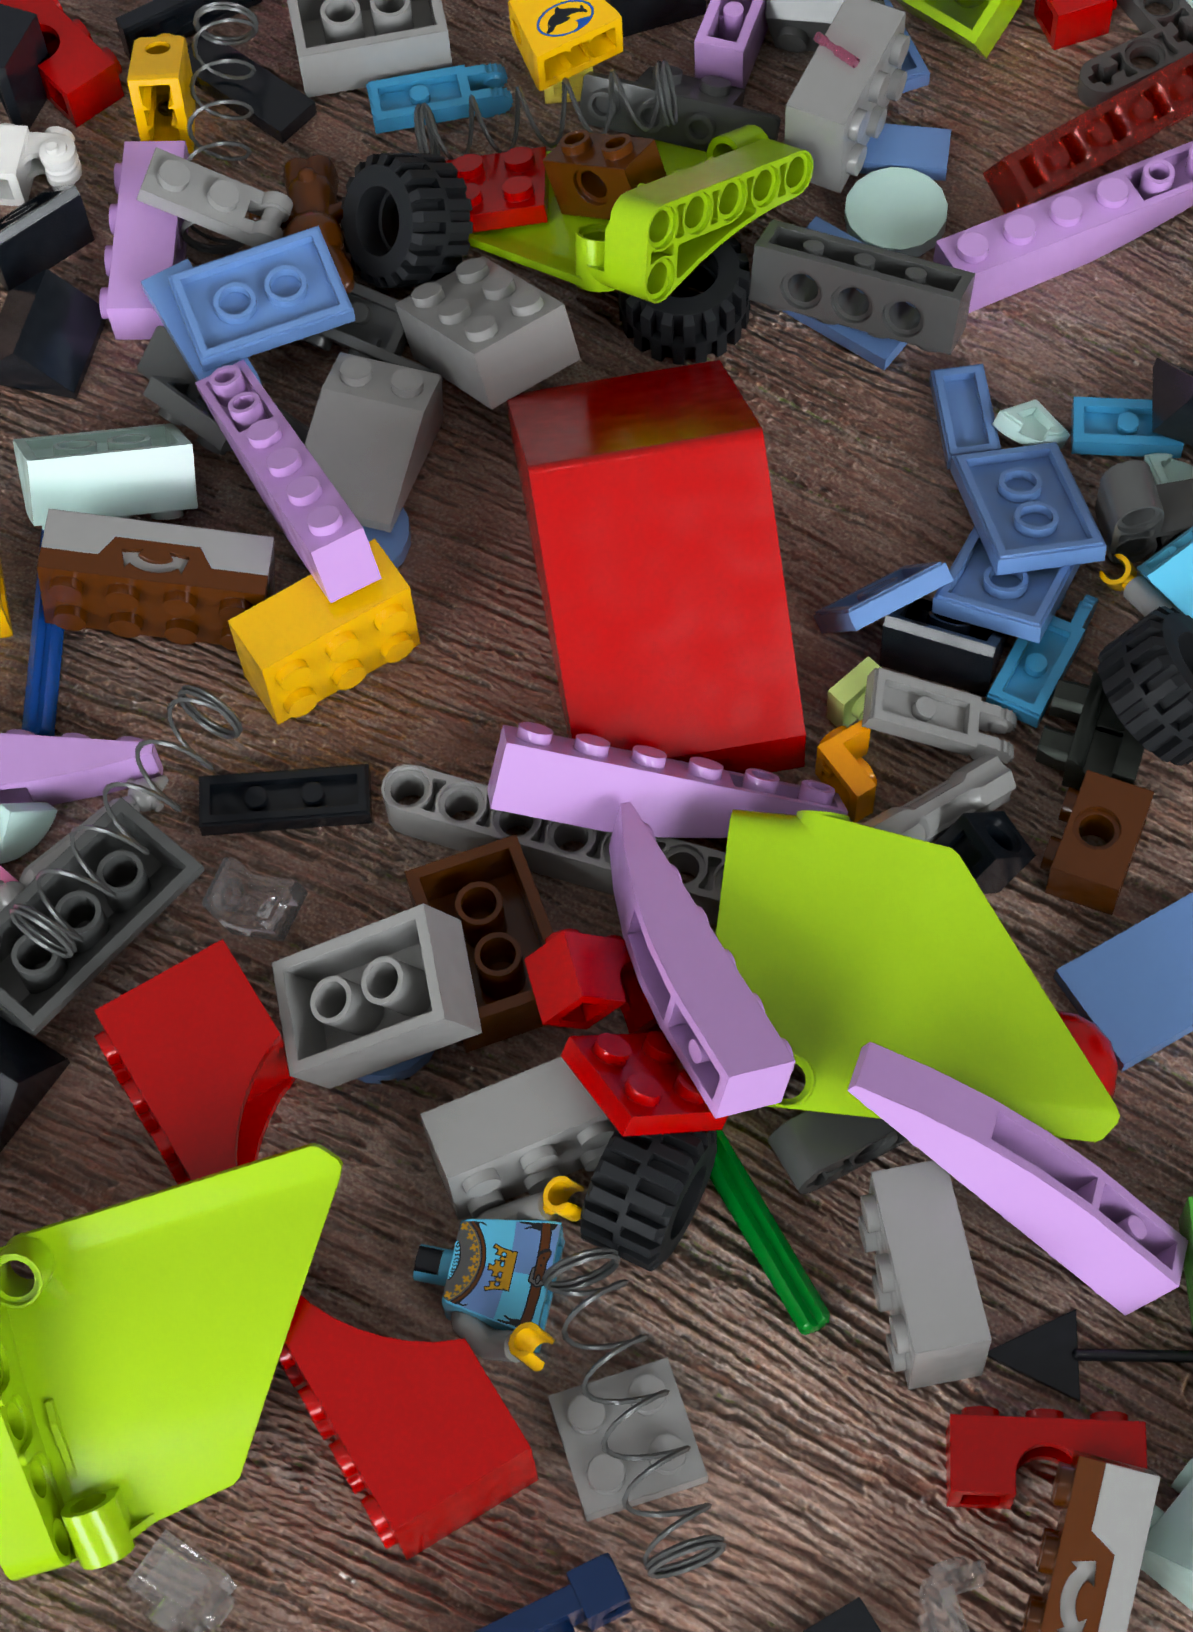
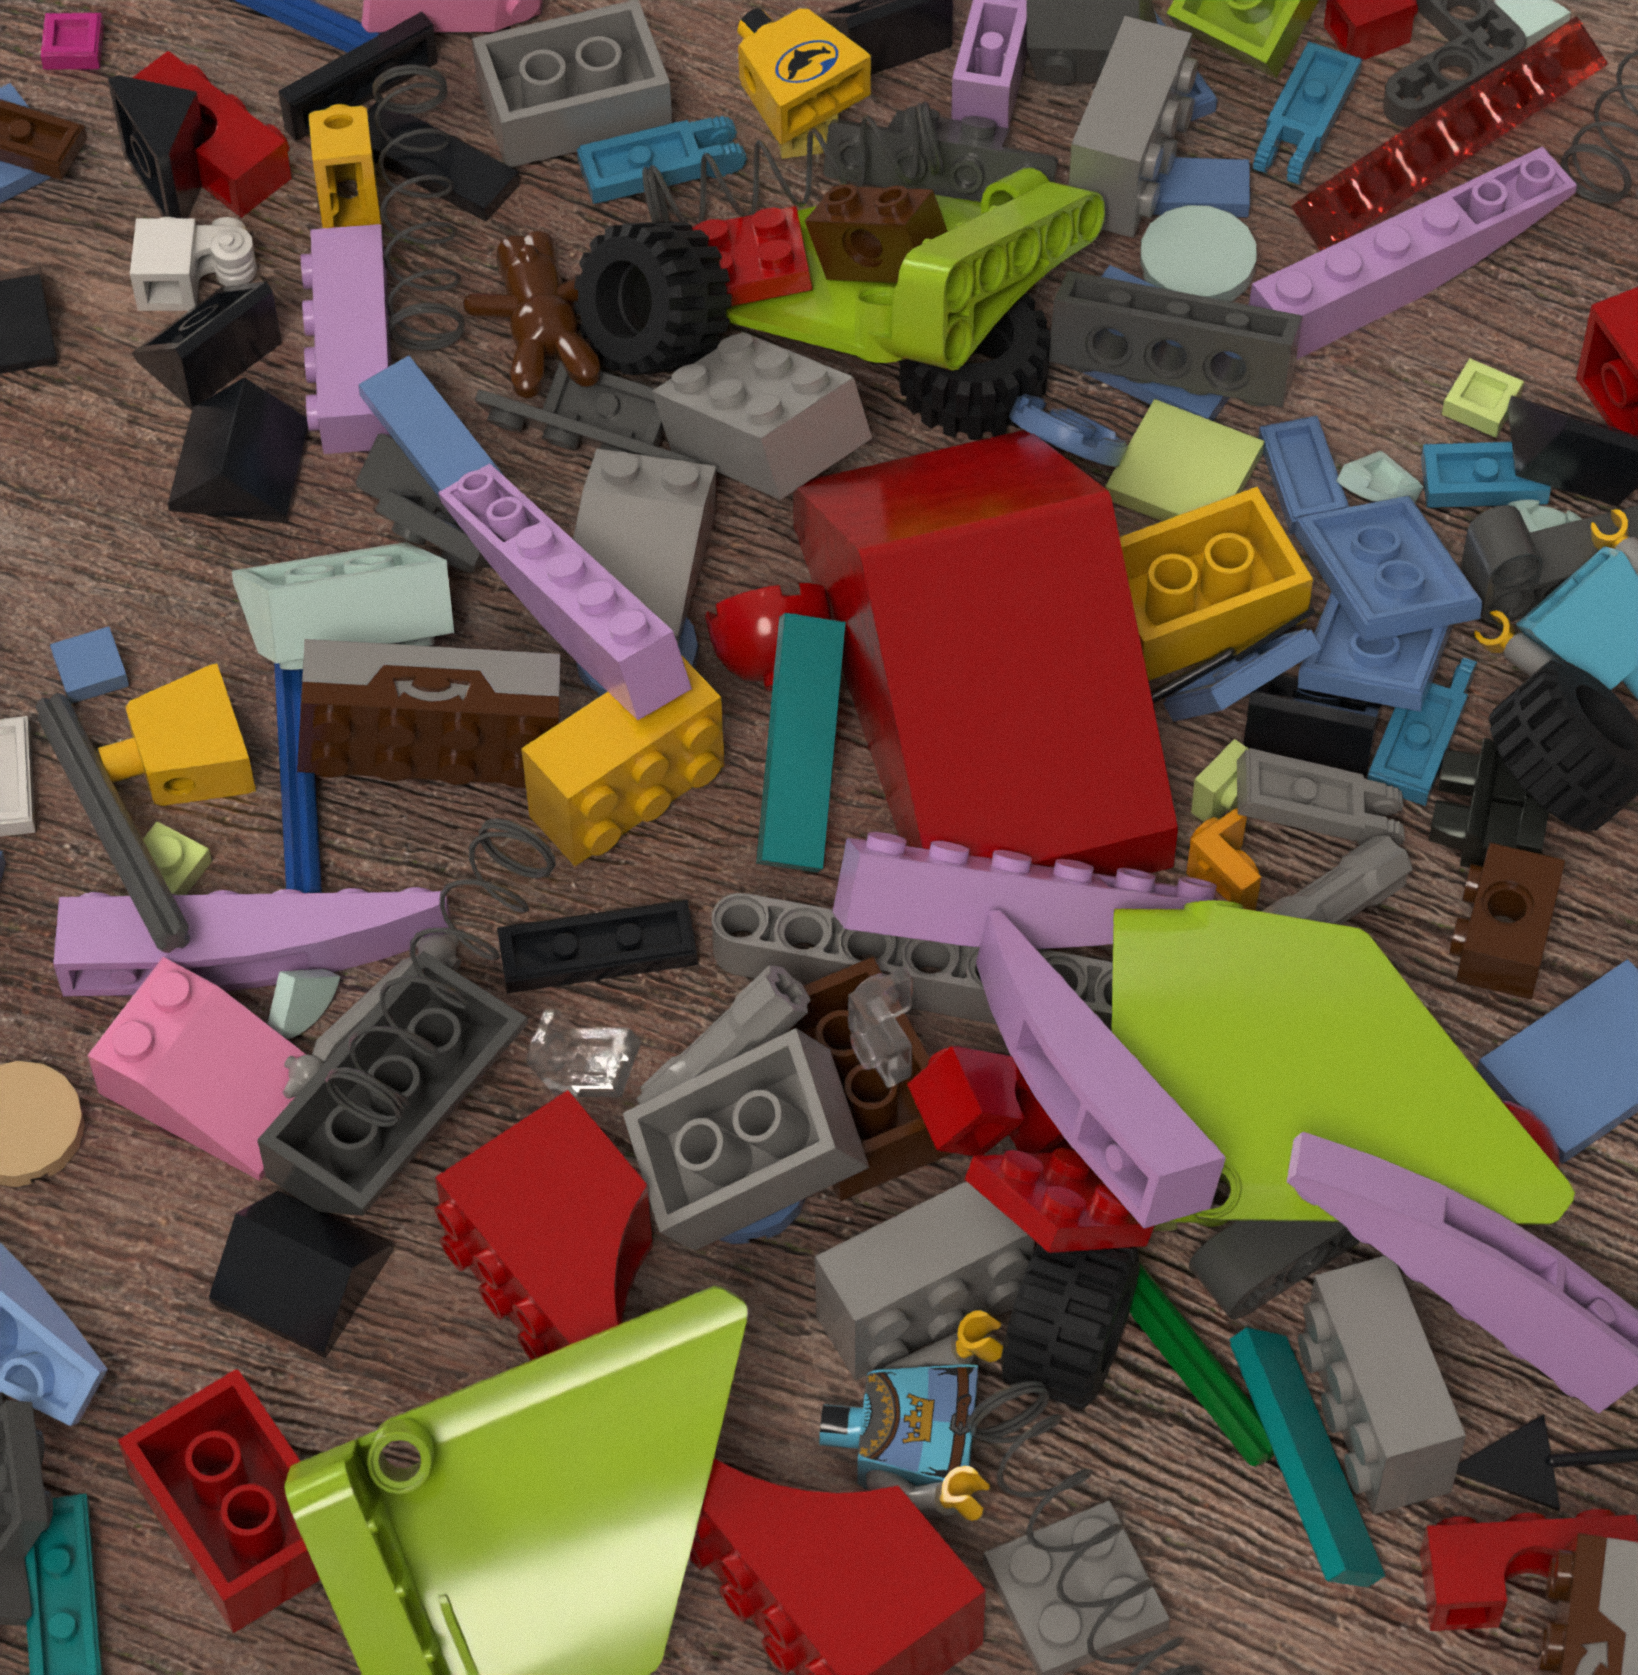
camera: 10 degrees left, 5 degrees down
light grey plate [136,147,293,247] -> none
medium blue tile [167,225,356,372] -> none
clear pink piece [813,32,860,68] -> none
black brick [934,811,1036,894] -> none
none -> light grey axle [636,965,811,1104]
none -> red cylinder [705,583,832,691]
none -> teal tile [756,613,846,872]
none -> clear bracket [848,968,913,1088]
none -> medium blue tile [1009,394,1128,467]
none -> yellowish green tile [1105,399,1264,521]
none -> yellow brick [1120,487,1313,681]
none -> black piece [1151,607,1315,704]
none -> teal tile [1229,1327,1386,1588]
none -> dark azure hinge [1253,41,1362,185]
none -> yellowish green plate [1442,358,1524,438]

